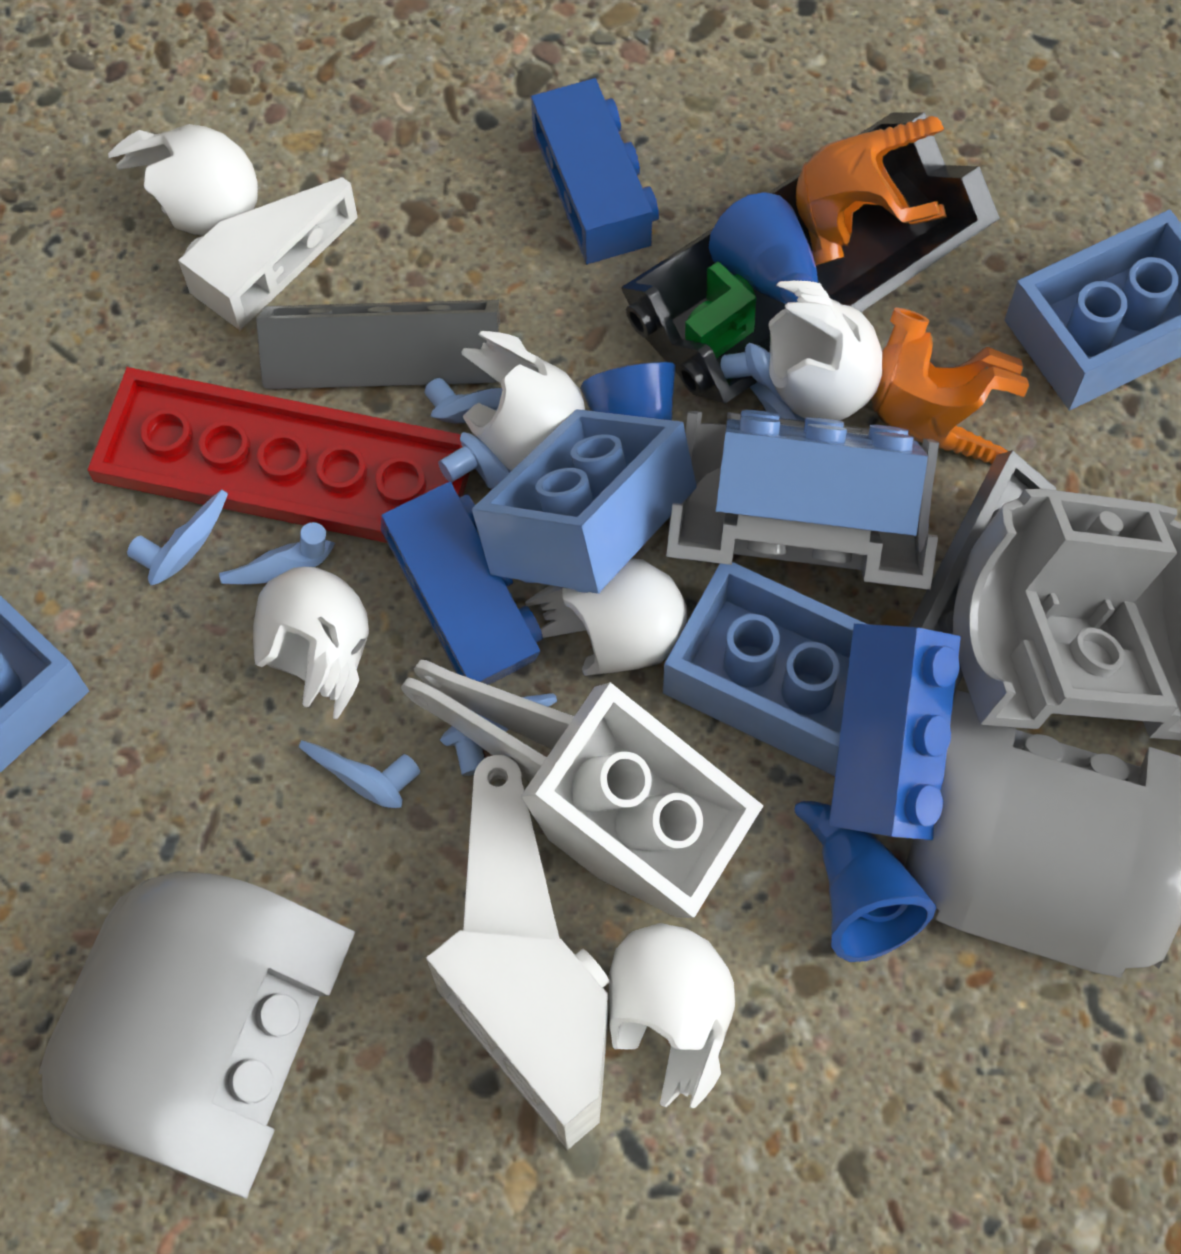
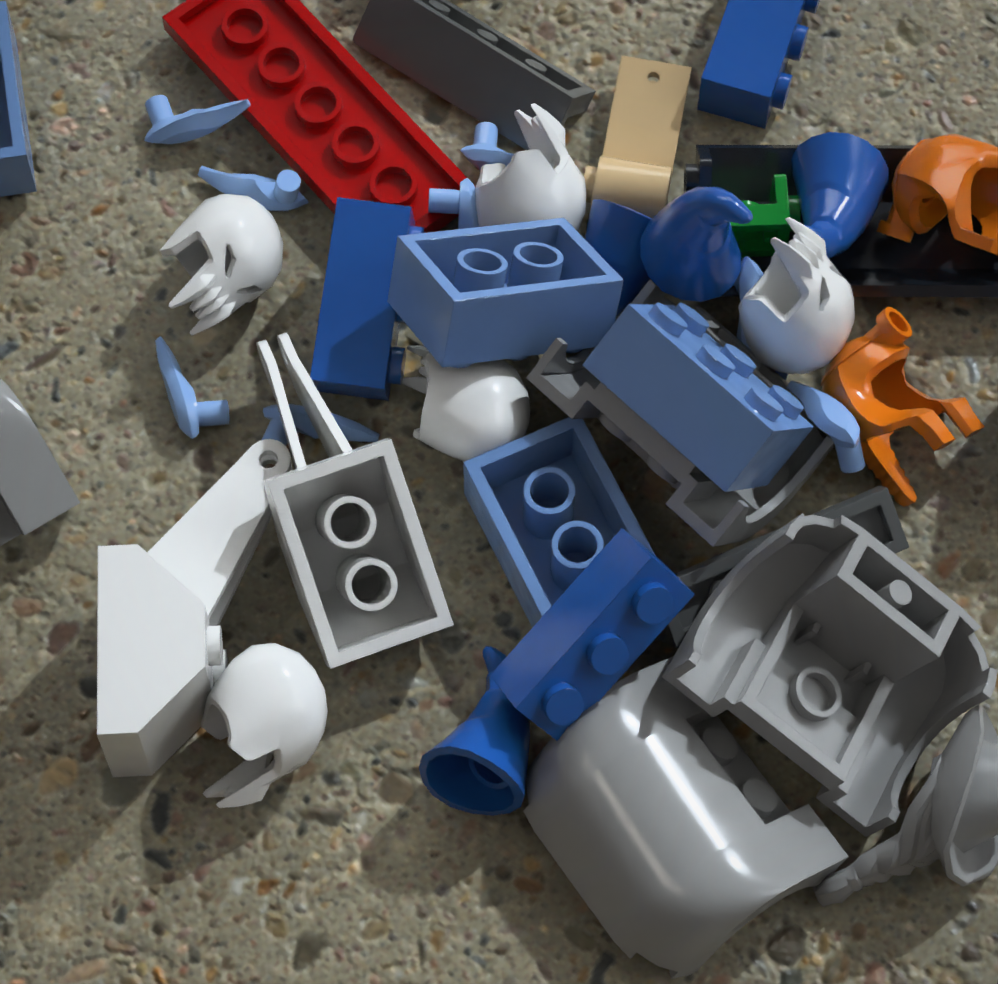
camera: 35 degrees right, 0 degrees up
none -> tan door [584,55,692,218]
none -> blue hat [640,187,753,302]
none -> light blue bar [786,381,865,473]

